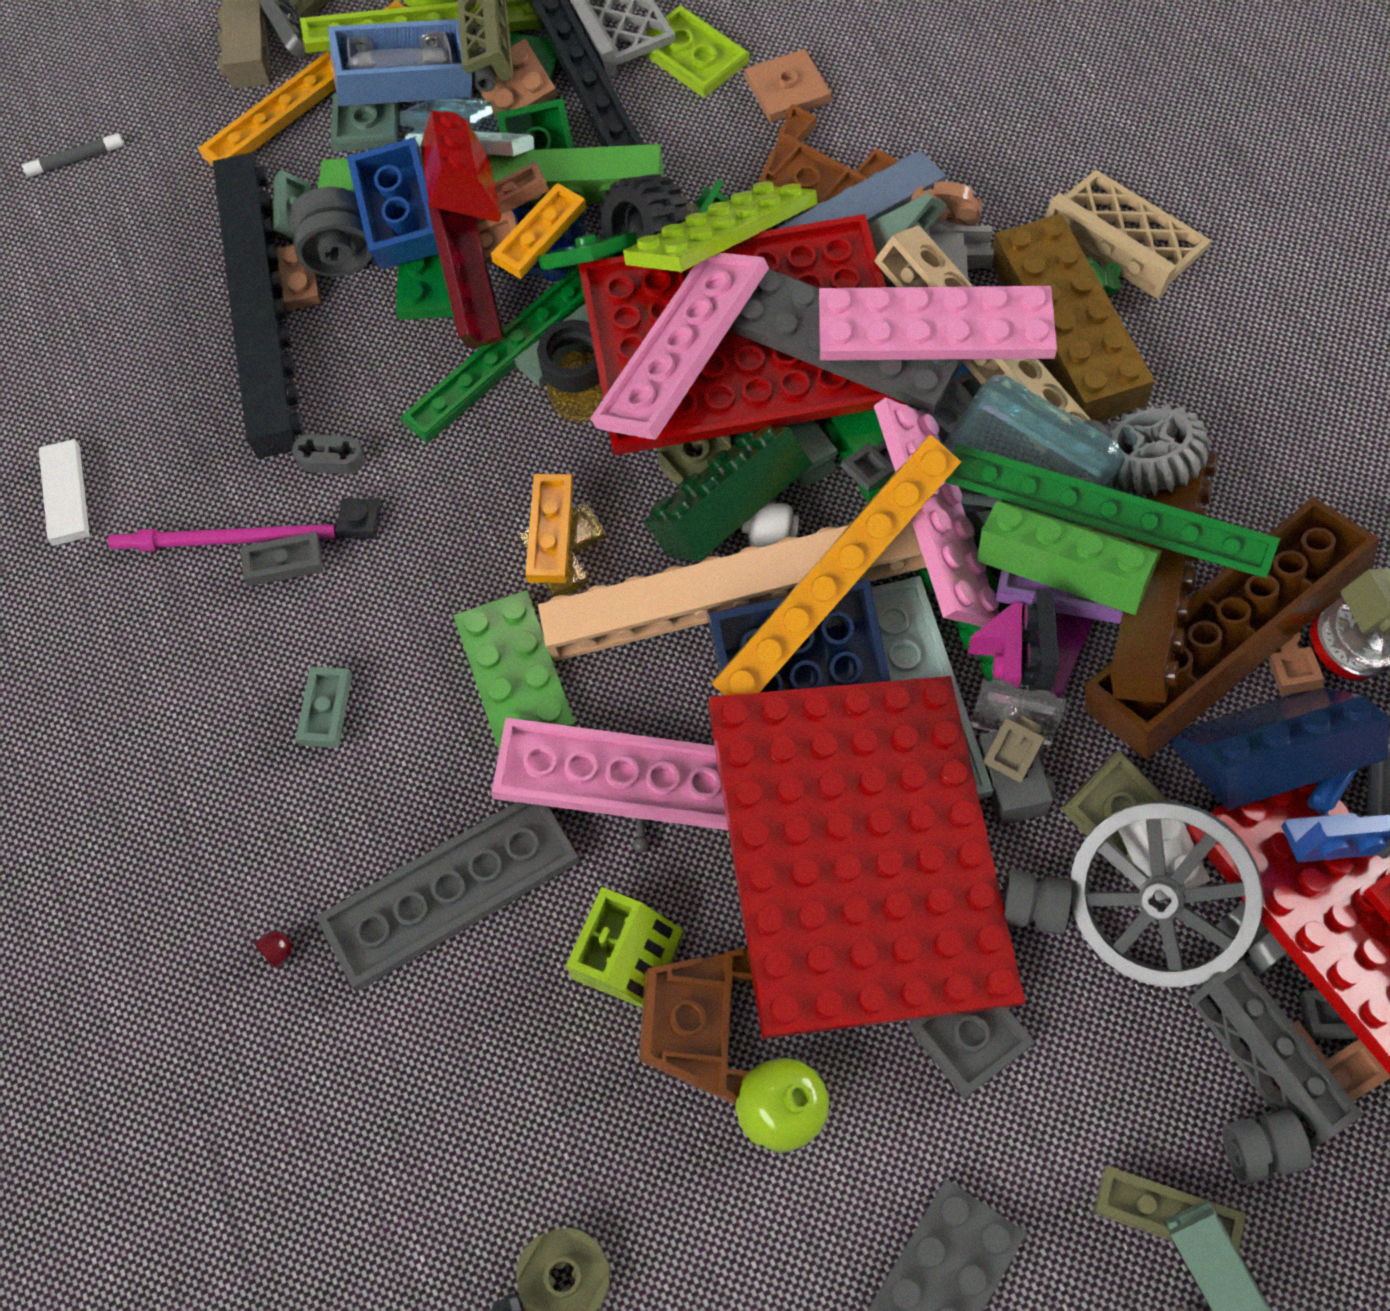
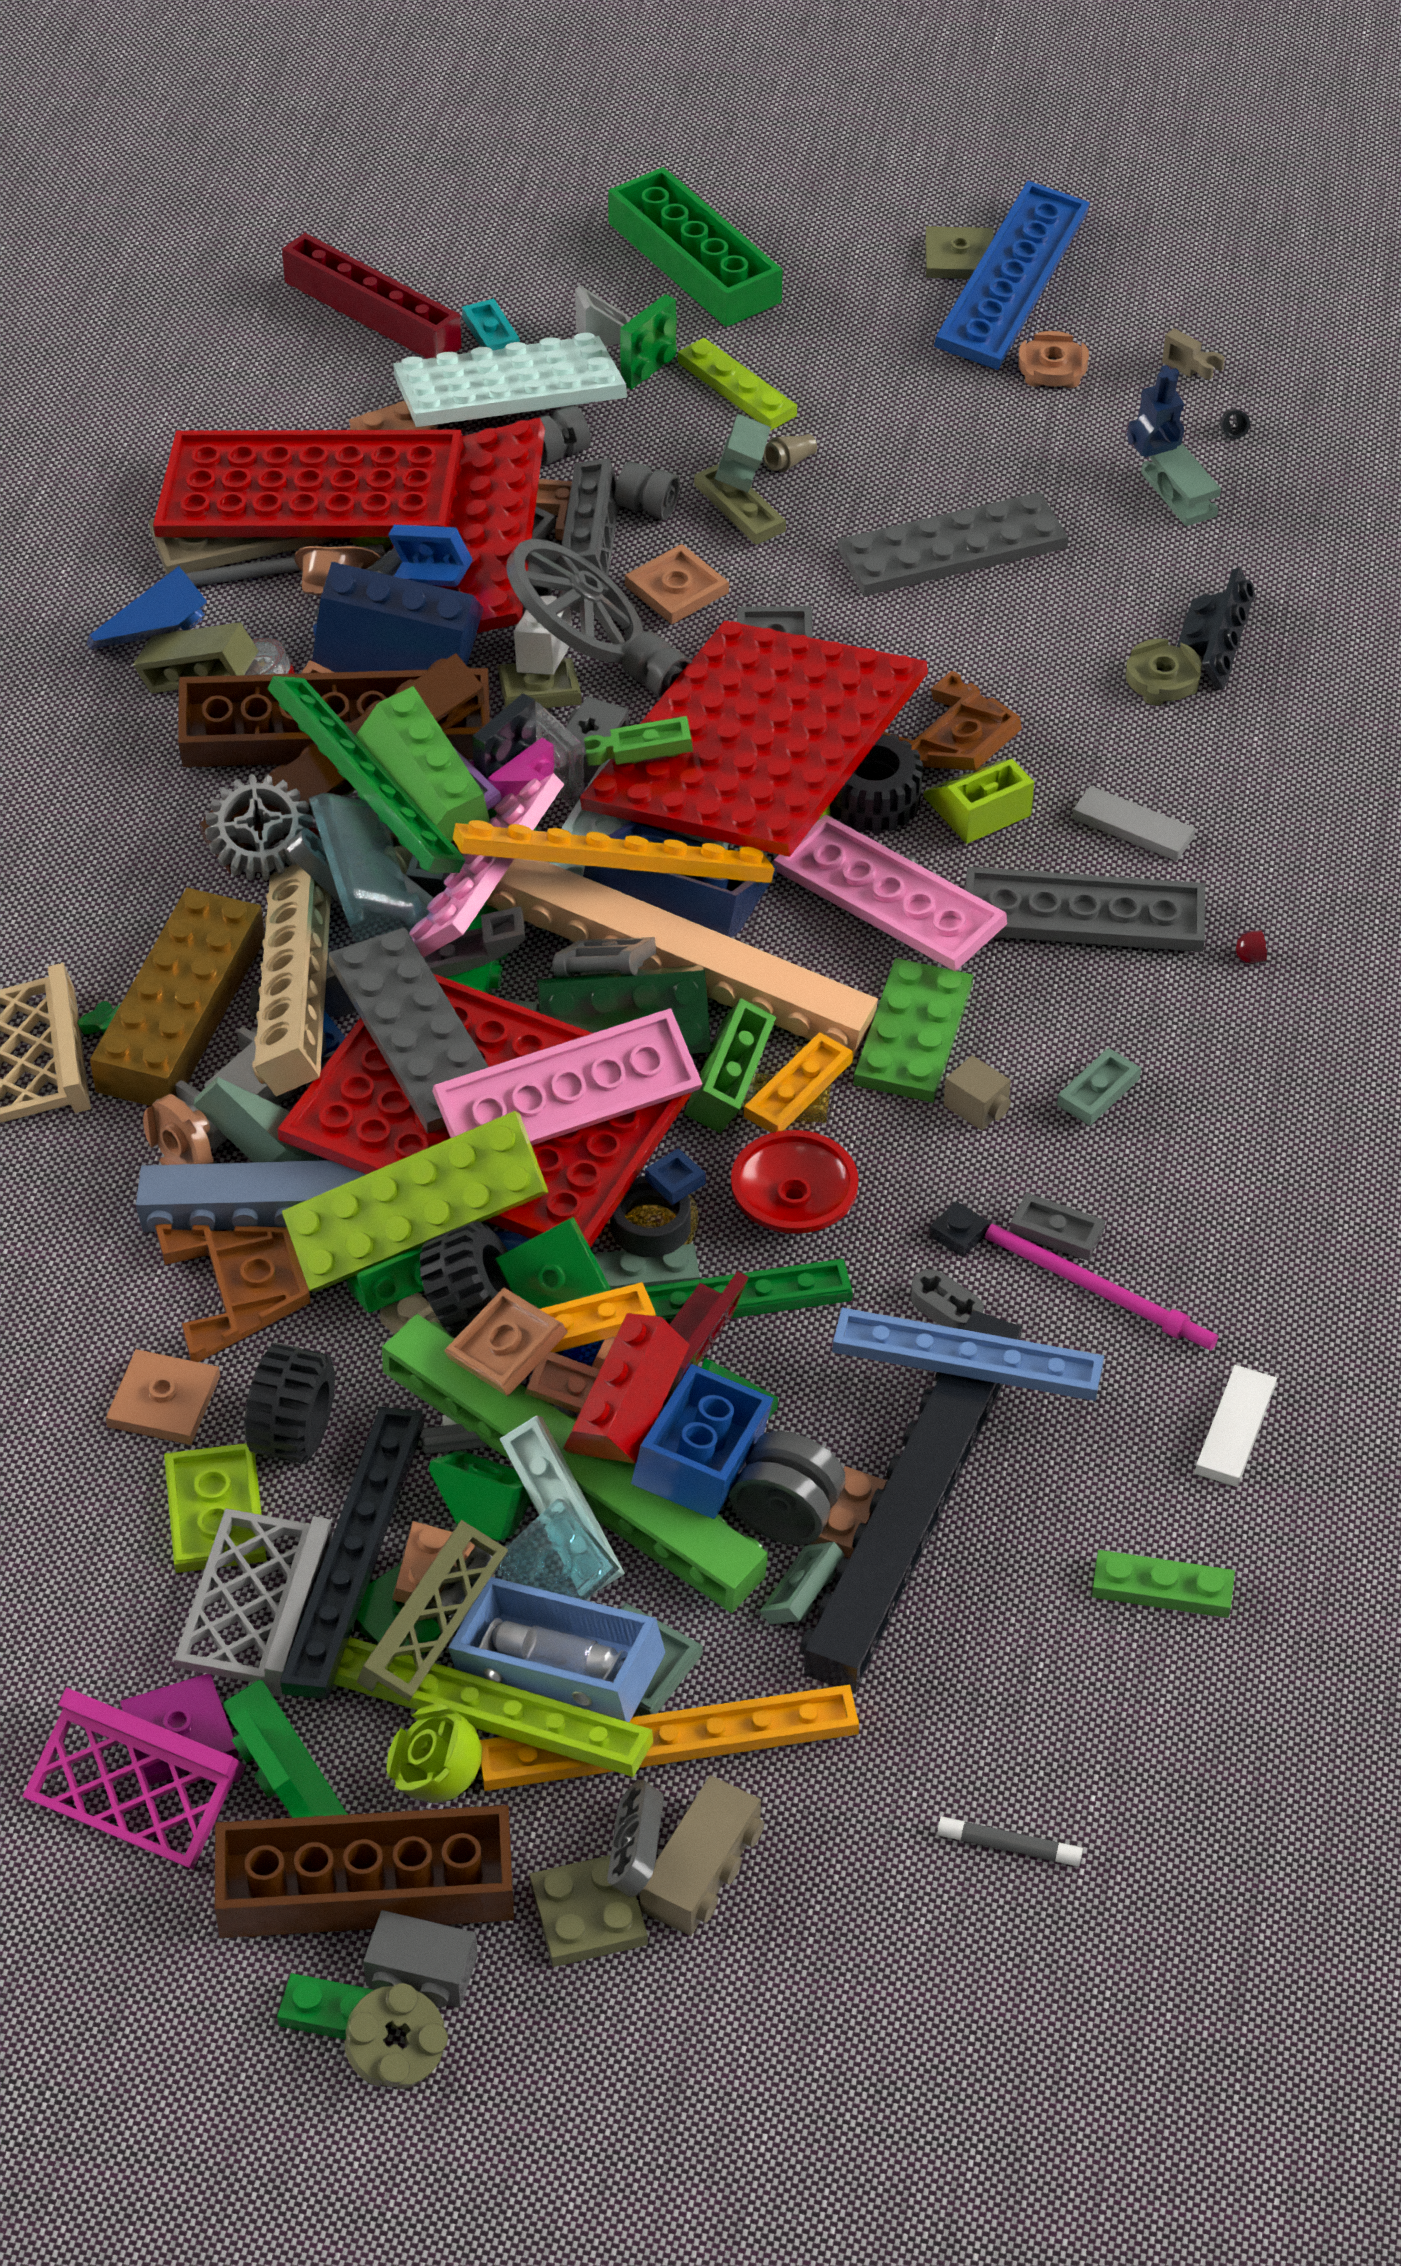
camera: 150 degrees left, 15 degrees down
lime cylinder [735,1058,829,1153] -> none
bright pink plate [819,286,1057,361] -> none
dark tan bracket [983,714,1046,783] -> none
none -> black tyre [244,1343,335,1464]
none -> nougat plate [444,1288,568,1397]
none -> dark grey plate [553,937,656,978]
none -> bright green plate [584,716,693,766]
none -> nougat plate [625,544,729,624]
none -> dark blue plate [645,1148,706,1205]
none -> bright green brick [684,998,776,1133]
none -> red dish [731,1130,859,1234]
none -> black tyre [829,734,923,833]
none -> medium blue plate [832,1307,1104,1401]
none -> dark tan brick [944,1055,1011,1130]
none -> light grey tile [1072,786,1195,861]
none -> bright green plate [1092,1550,1235,1618]

